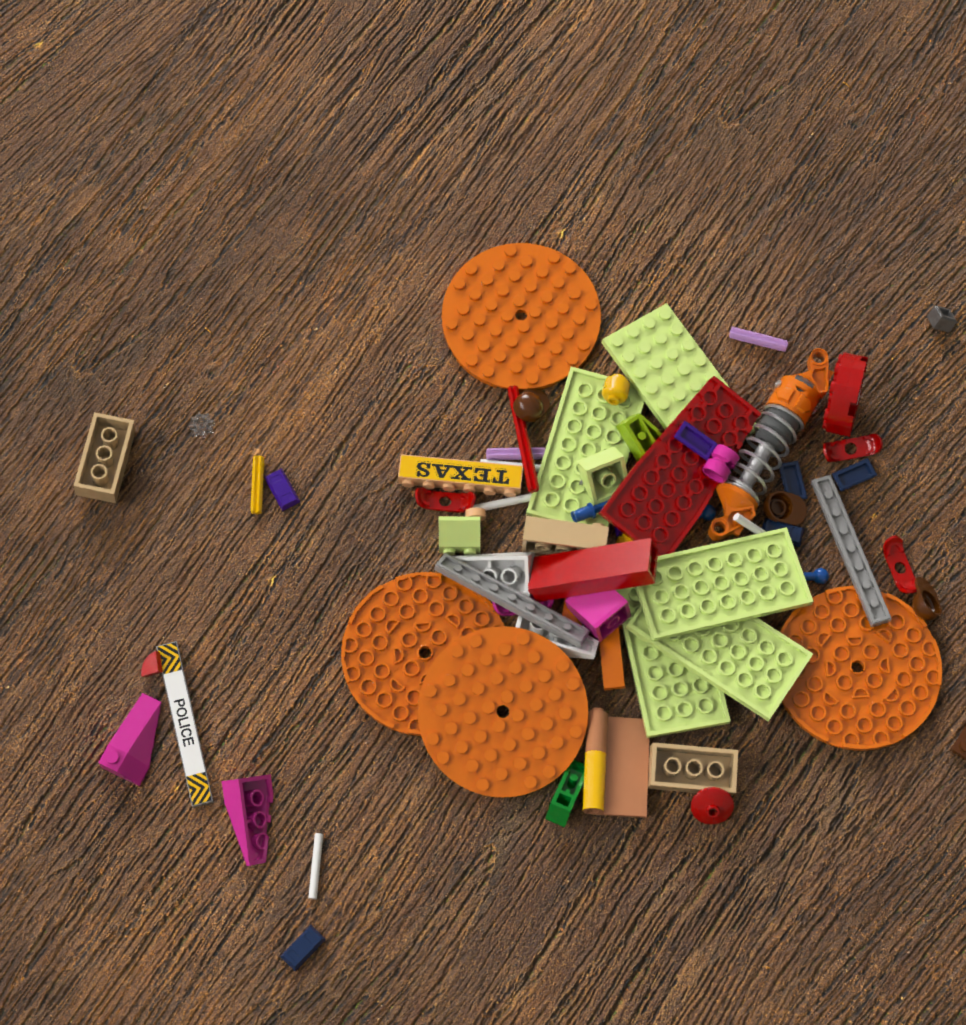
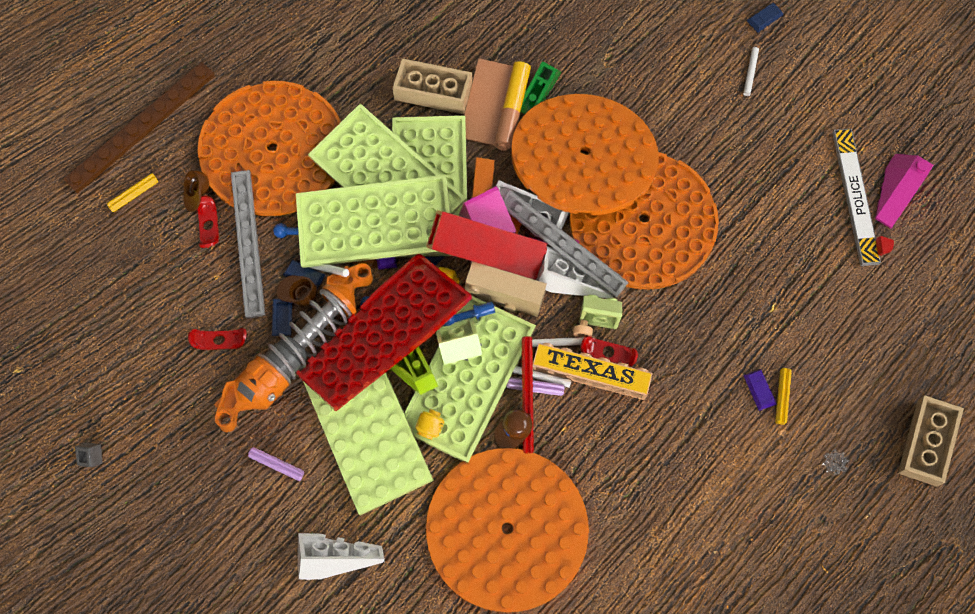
camera: 175 degrees left, 0 degrees up
dark pink wedge [222,774,274,866] -> none
dark purple tile [674,421,718,461] -> none
red dish [691,787,734,824] -> none
dark pink wheel [702,444,740,483] -> none
red piece [822,352,868,437] -> none
dark blue tile [832,458,877,492] -> none
none -> white wedge [298,533,384,580]

